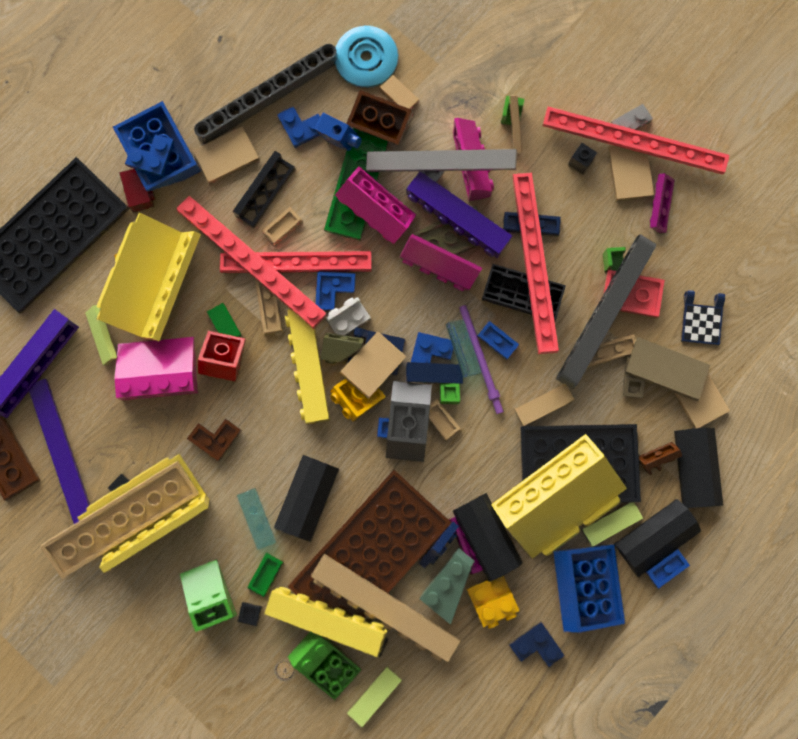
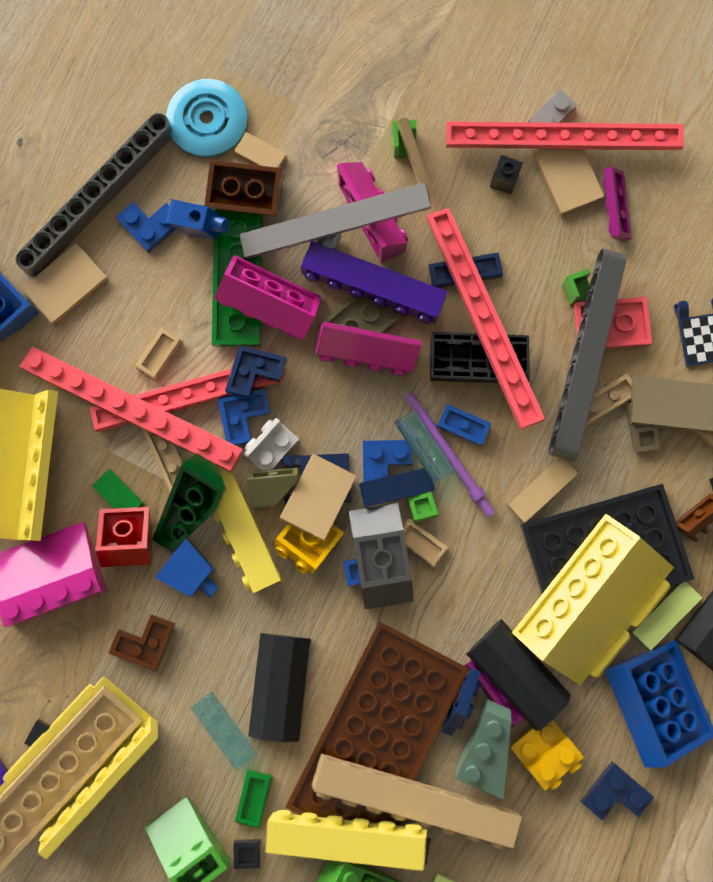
camera: 15 degrees left, 0 degrees up
black fence [233,151,295,228] -> none
none -> dark green wedge [152,453,226,552]
none -> blue torso [155,539,219,598]
none -> dark blue plate [225,345,287,399]

